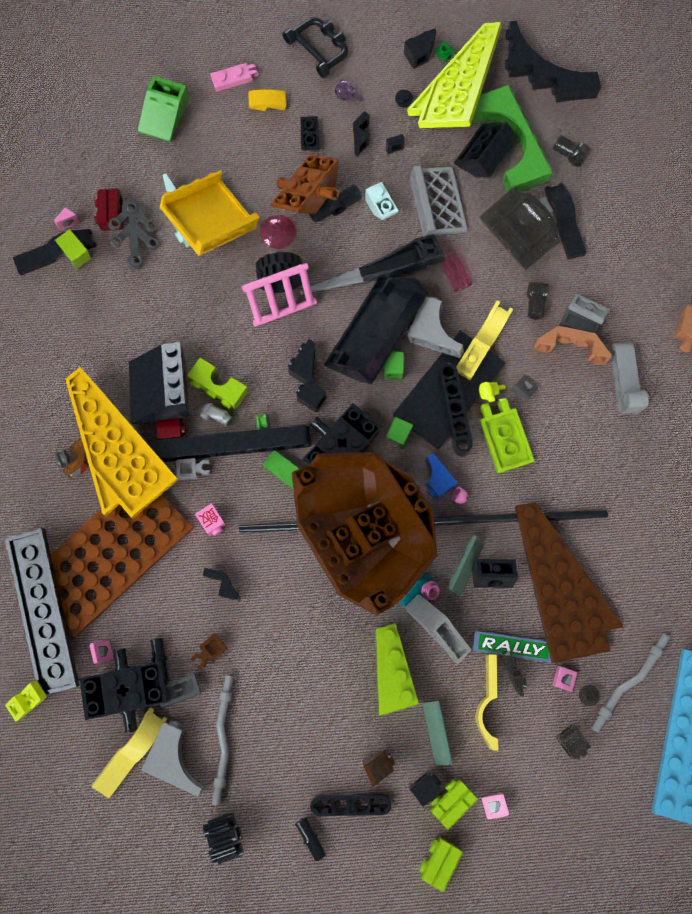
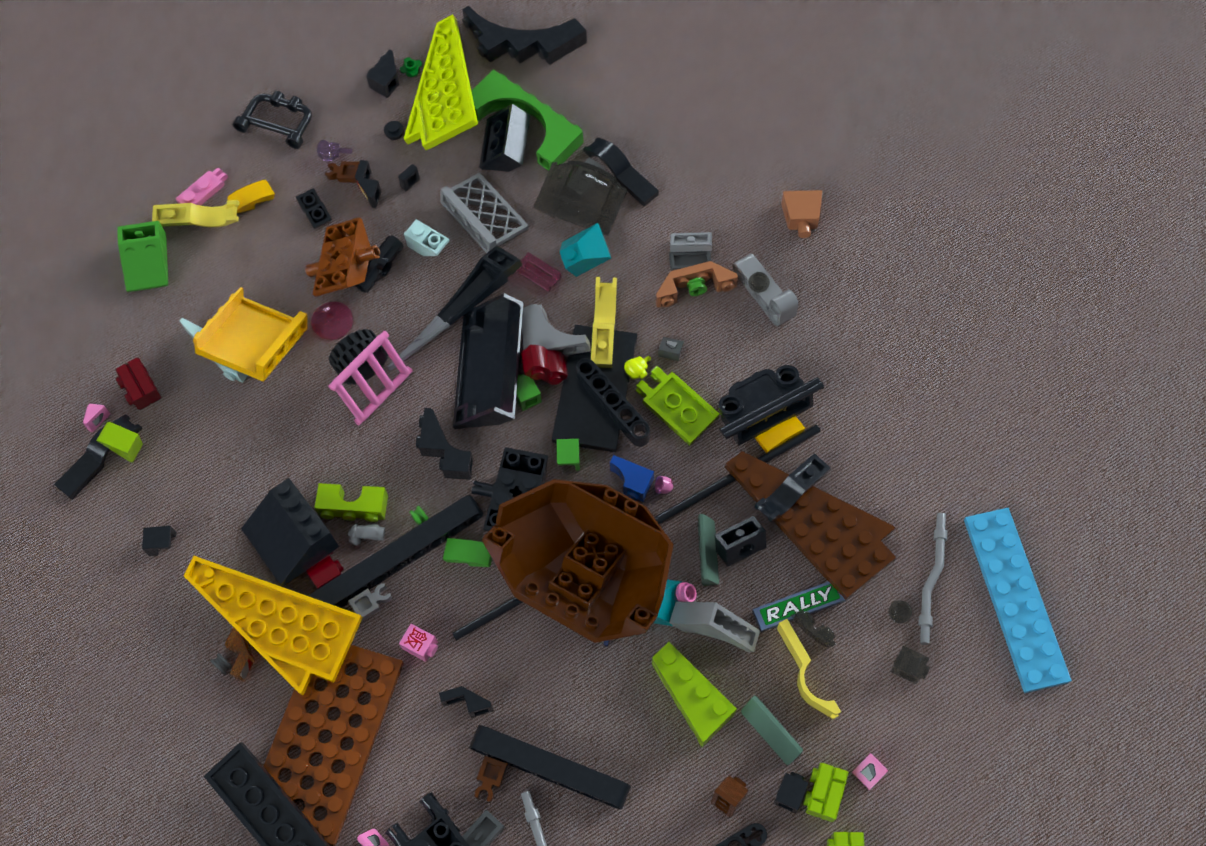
camera: 25 degrees left, 10 degrees down
dark grey plant [108,199,158,270] -> none
clear smoke piece [527,282,549,320] -> none
clear smoke piece [552,135,591,167] -> none
bright pink slope [552,666,577,692] -> none
none -> black panel [142,526,177,556]
none -> light yellow piece [152,200,240,227]
none -> reddish brown plate [325,161,360,183]
none -> black beam [469,725,631,810]
none -> dark red brick [521,345,568,385]
none -> teal slope [559,223,611,277]
none -> bright green bush [687,277,707,296]
none -> black brick [719,365,824,446]
none -> clear smoke plate [748,272,770,293]
none -> black piece [754,453,831,522]
none -> yellow slope [755,416,805,453]

